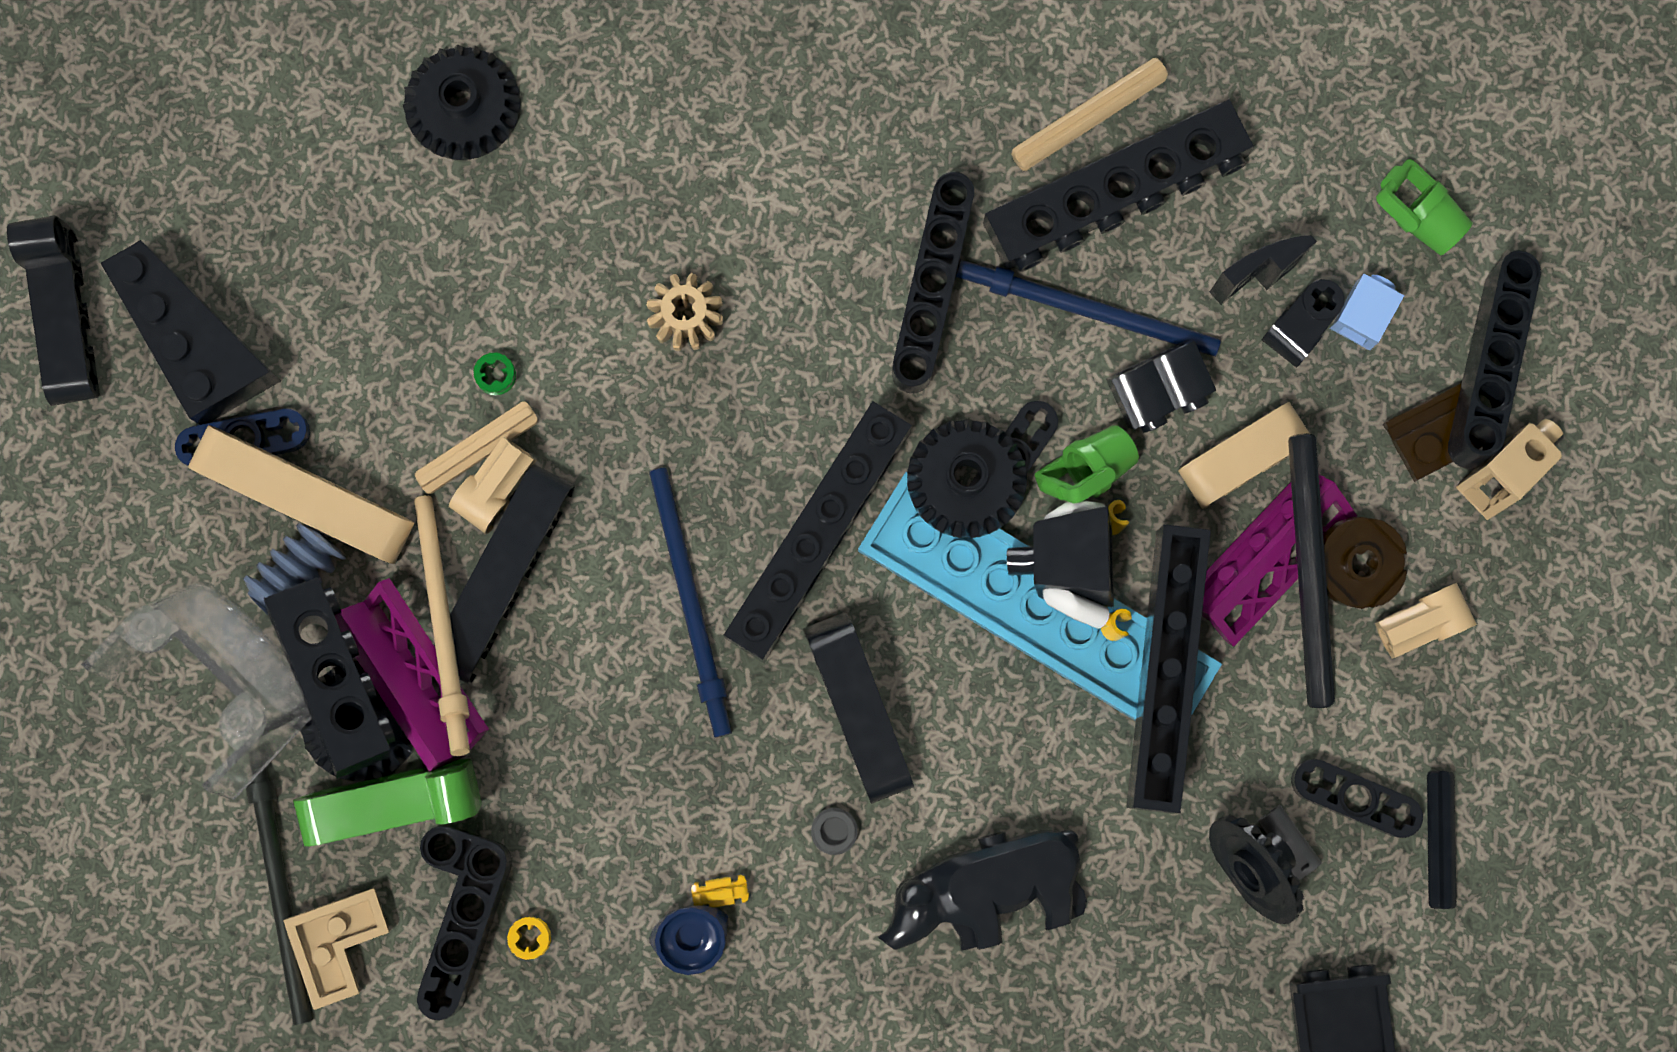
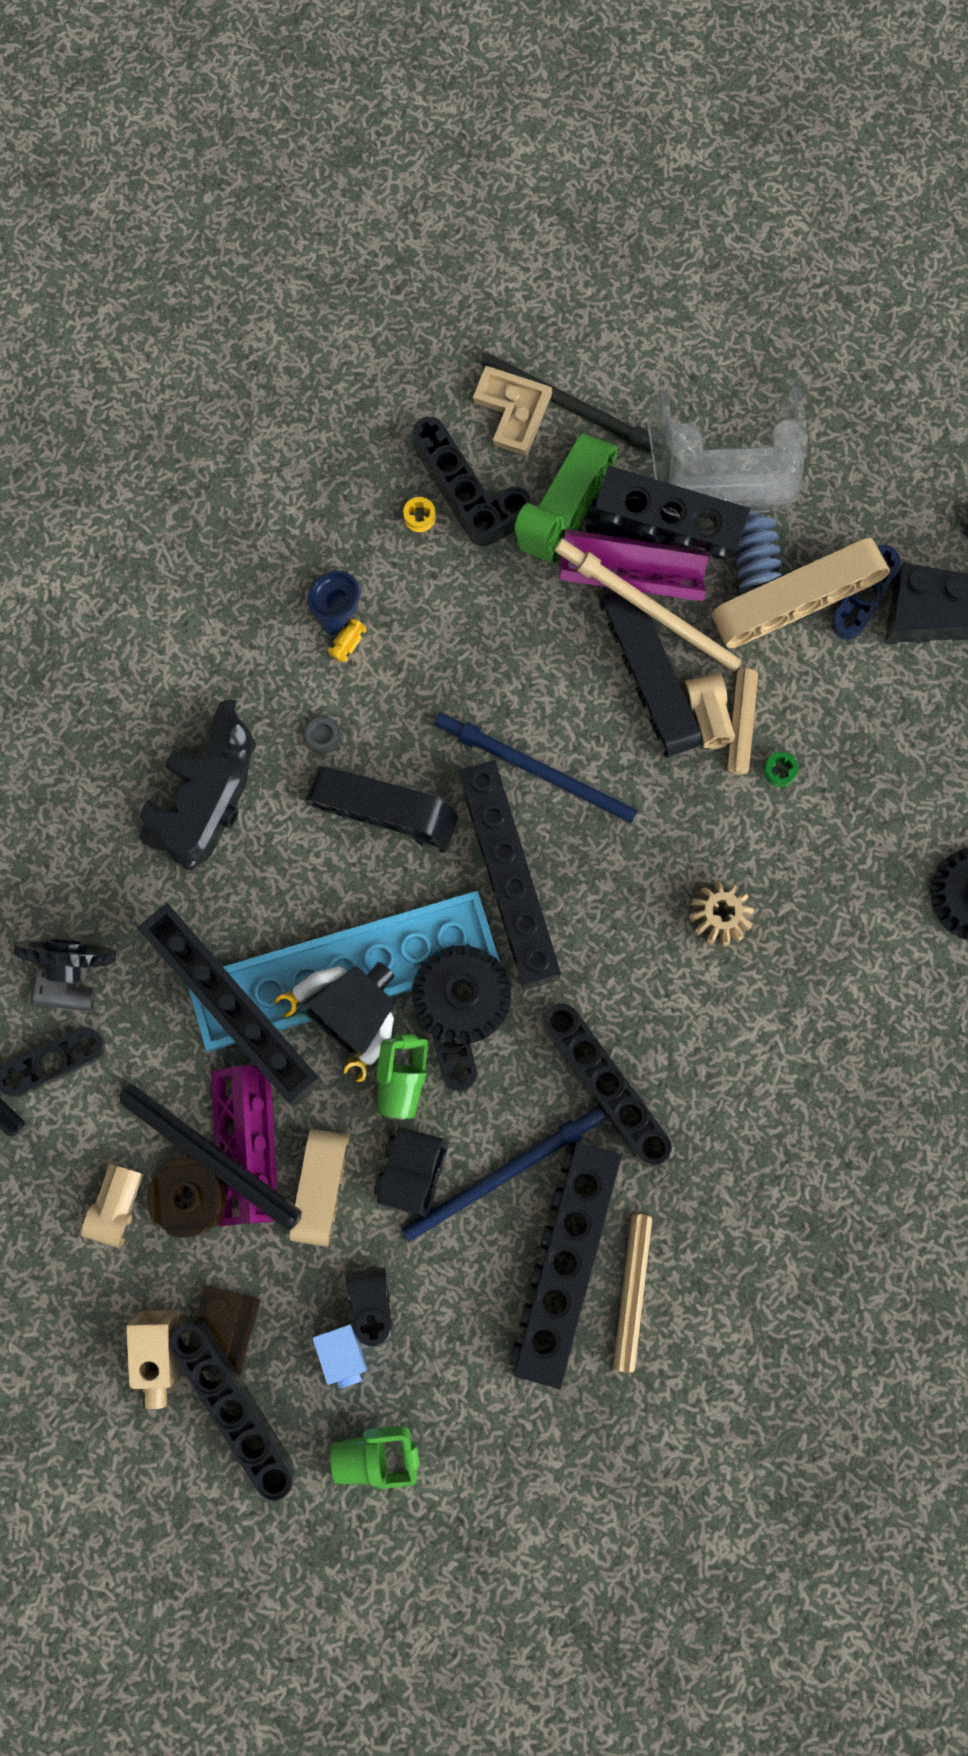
camera: 130 degrees right, 5 degrees down
black slope [1209,235,1317,305] -> none

